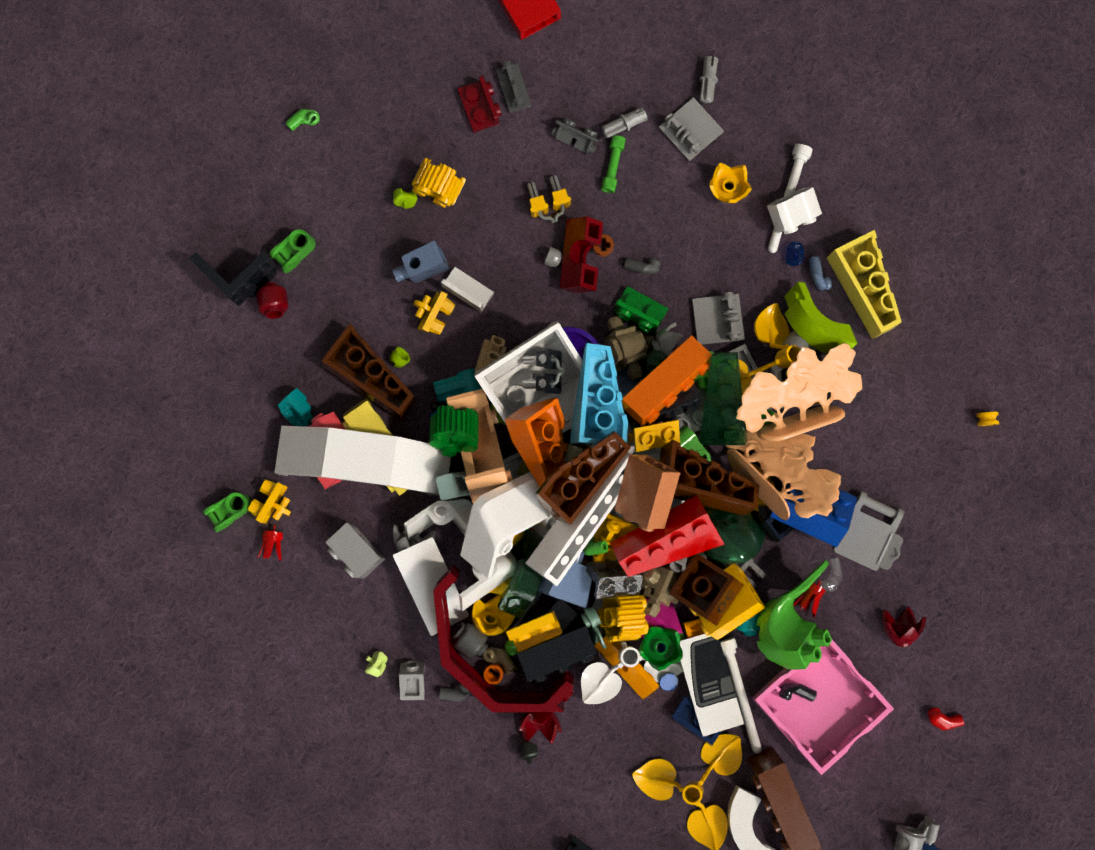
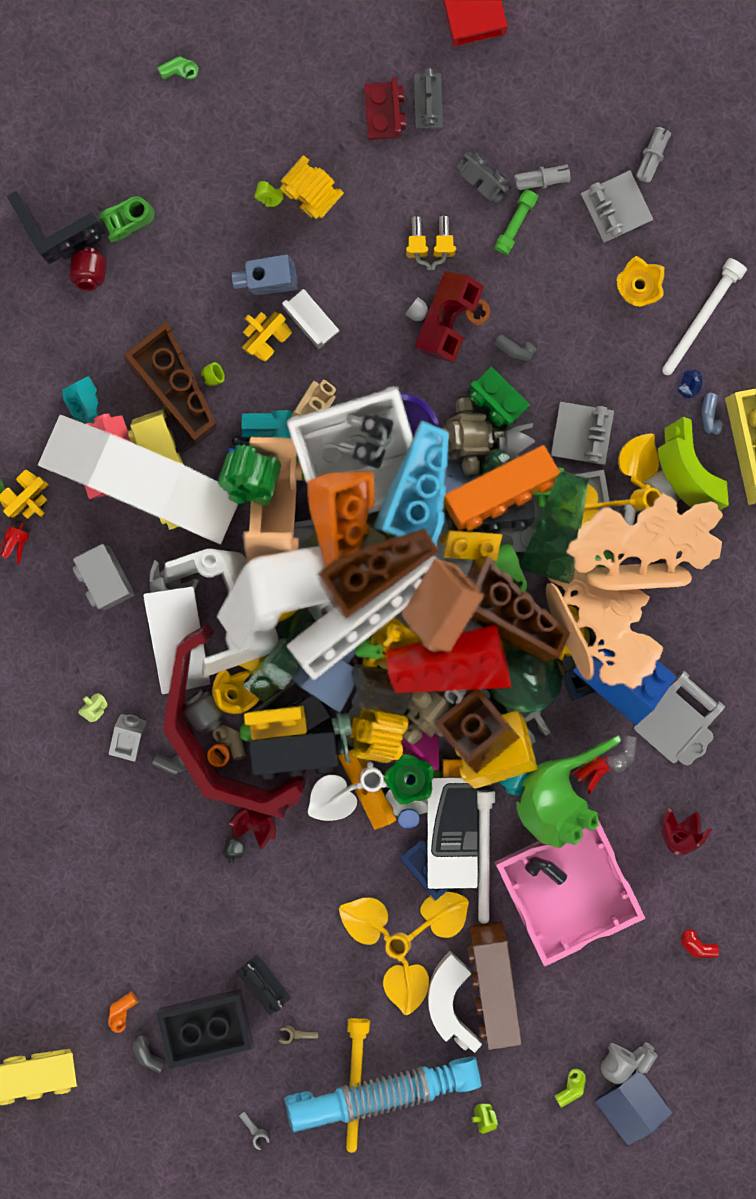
camera: 15 degrees right, 5 degrees up
light aqua slope [436,471,470,500] -> none
white brick [767,187,822,234] -> none

